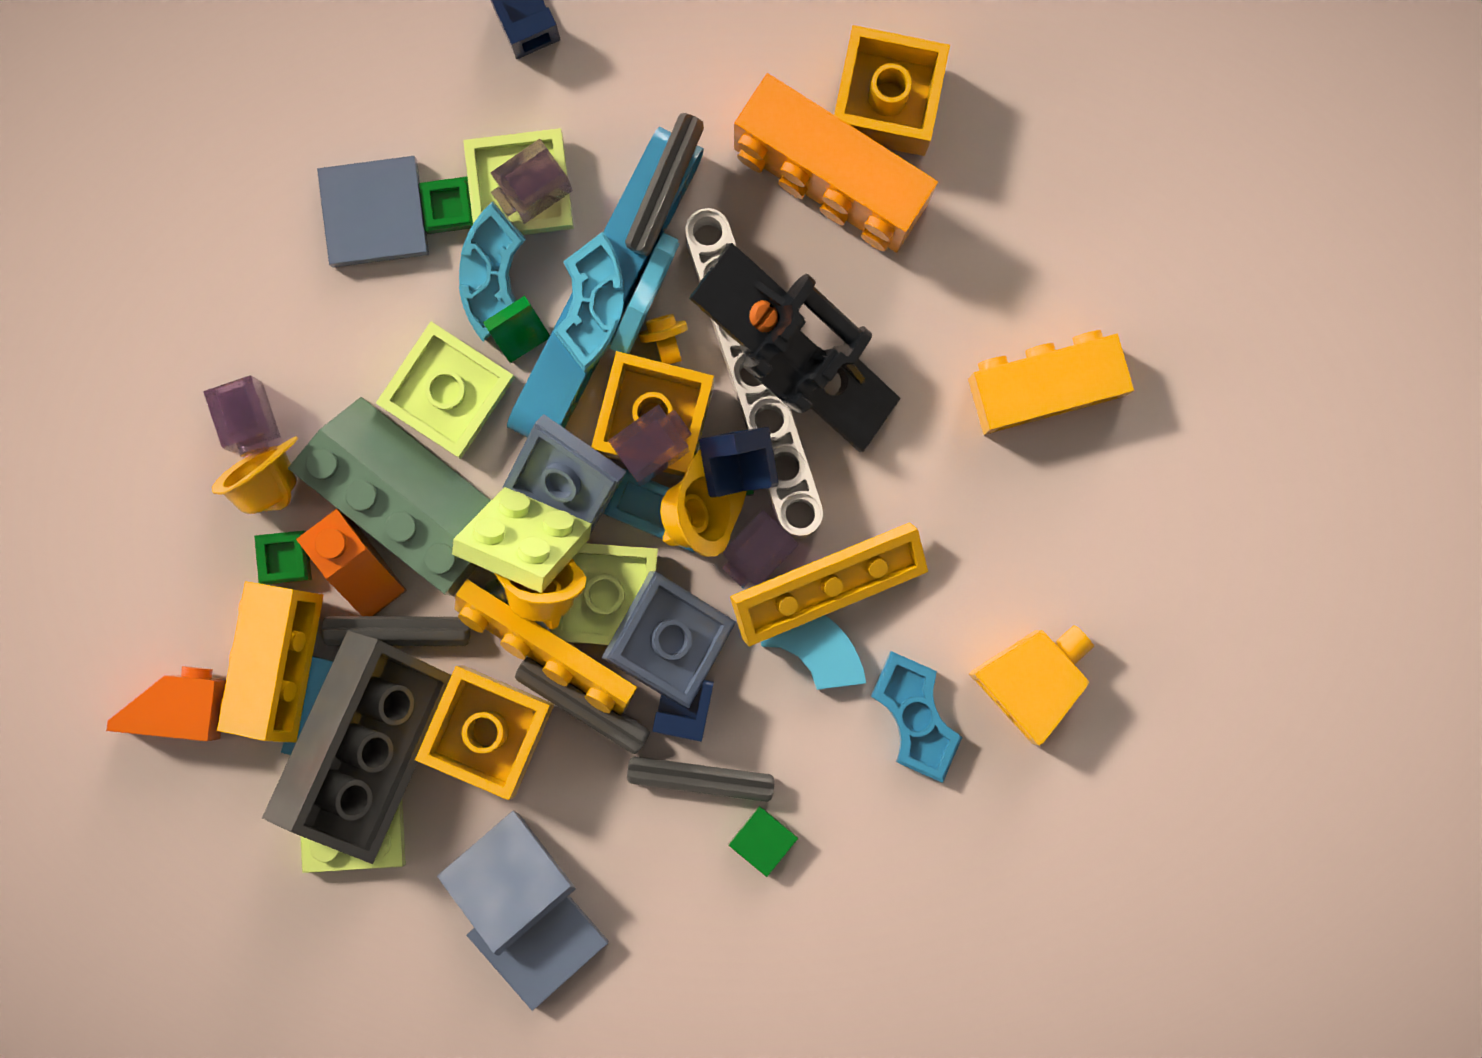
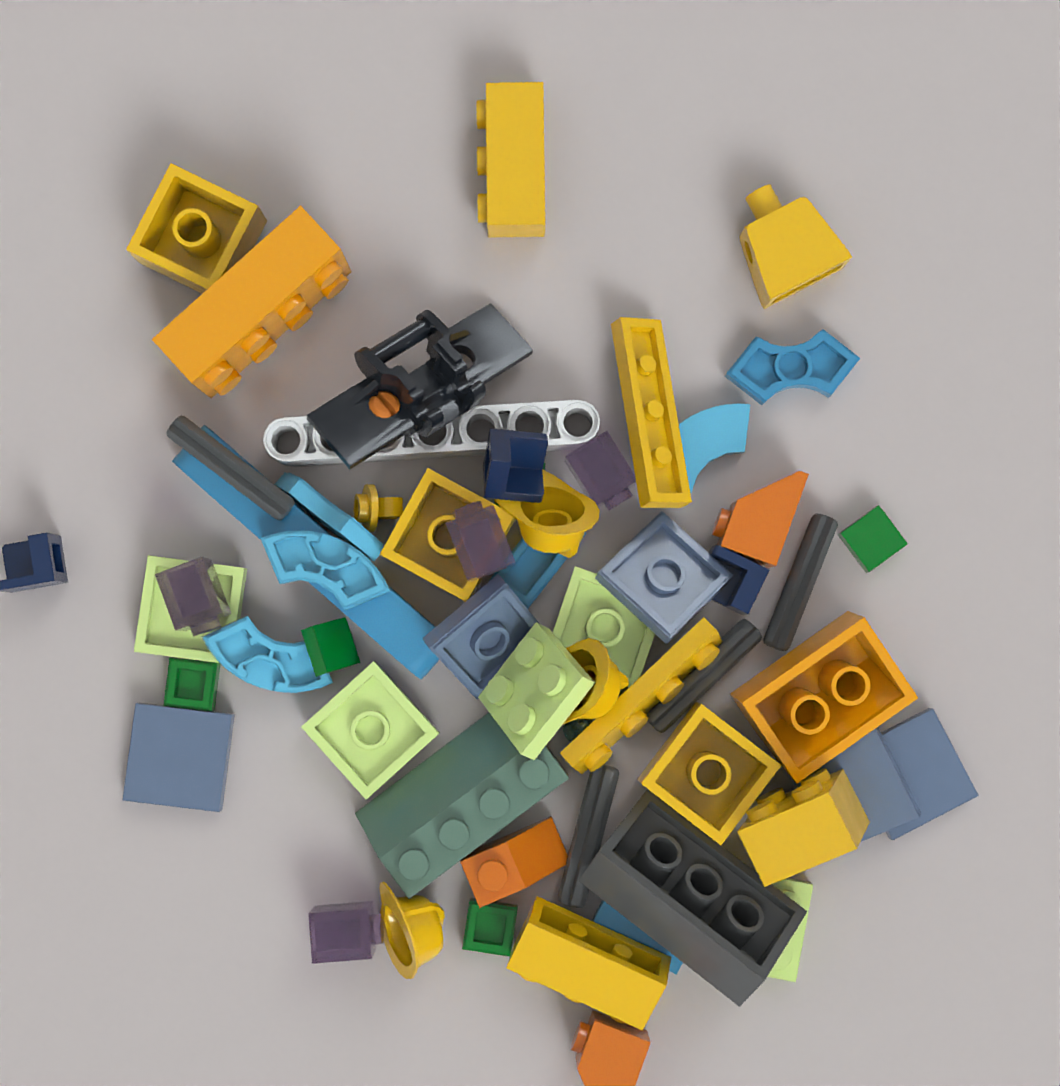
camera: 70 degrees left, 0 degrees up
none -> orange slope [712,471,809,568]
none -> light orange slope [730,611,918,784]
none -> yellow brick [737,768,870,887]

